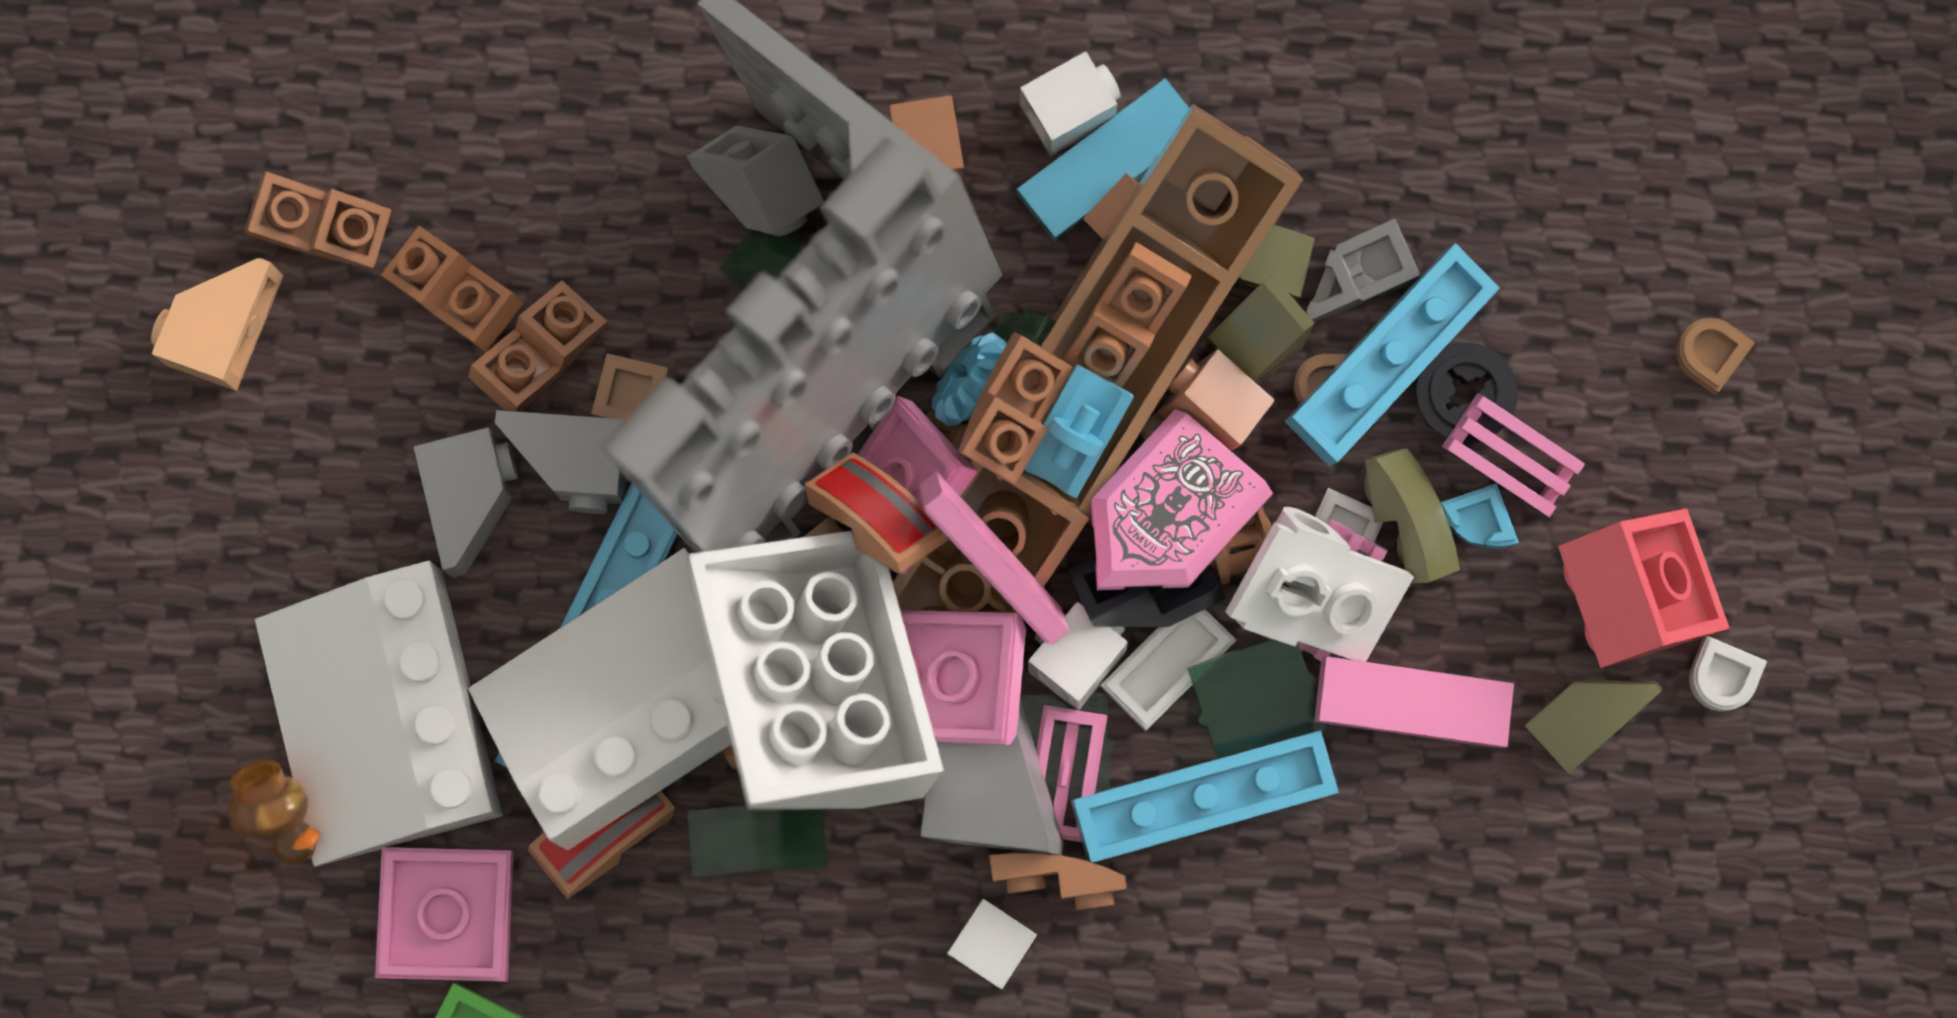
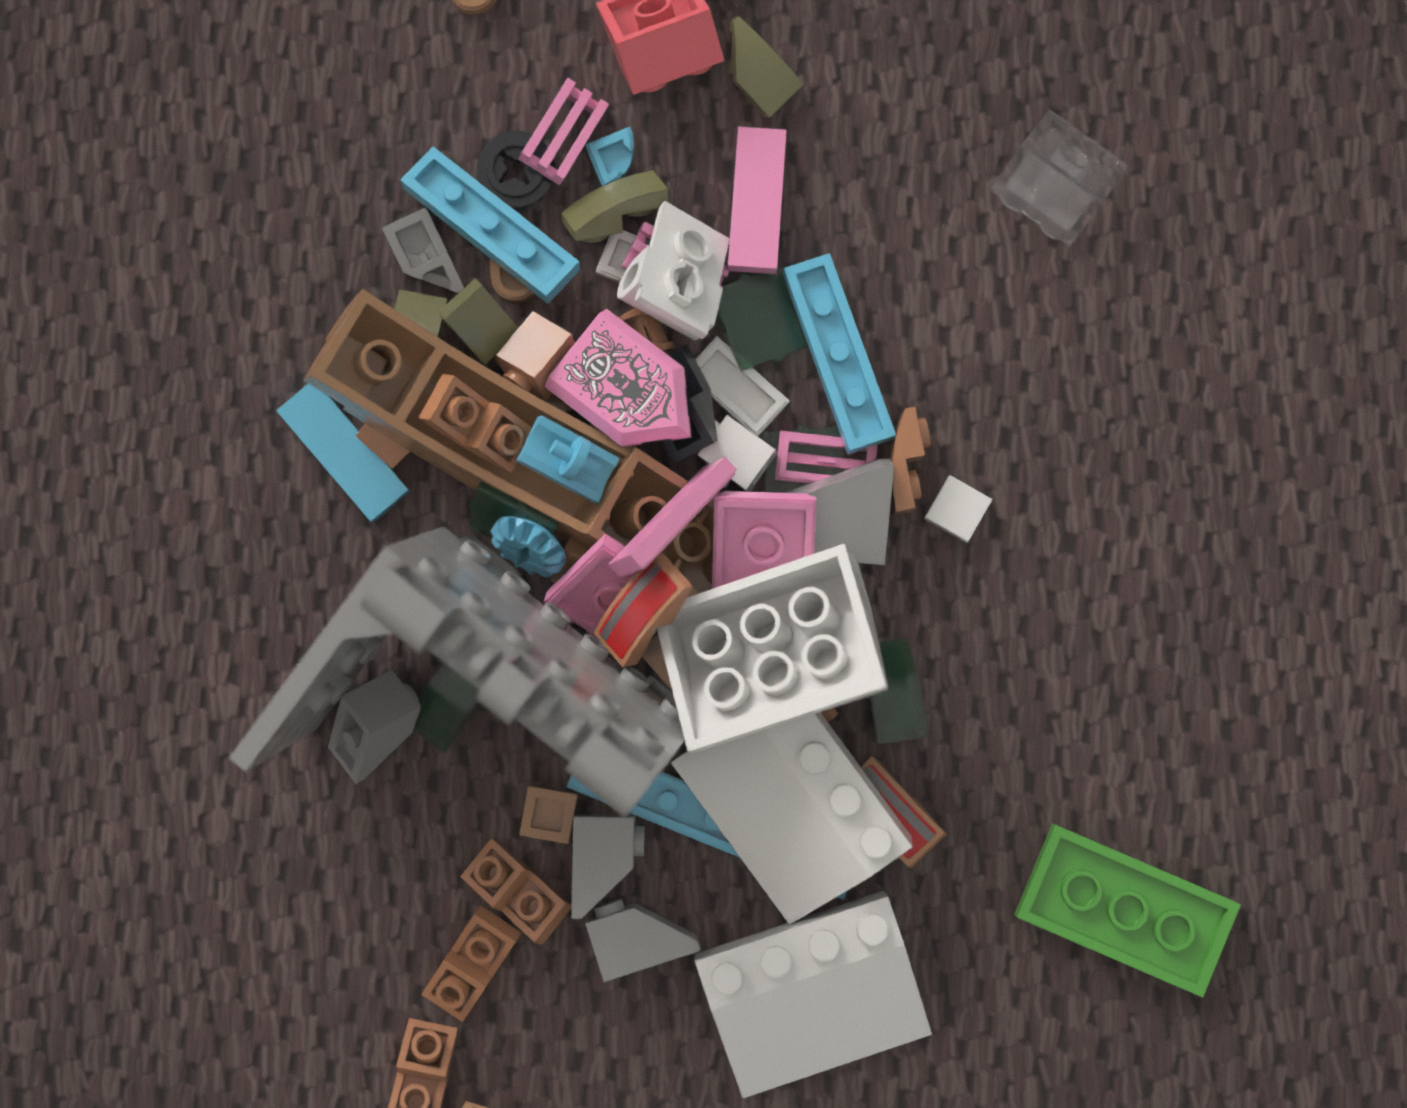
camera: 90 degrees left, 5 degrees up
clear orange animal [227,760,320,865] -> none
bright pink tile [375,847,514,981] -> none
nougat brick [890,95,964,183] -> none
nougat slope [958,332,1074,484] -> none
white brick [1020,51,1121,156] -> none

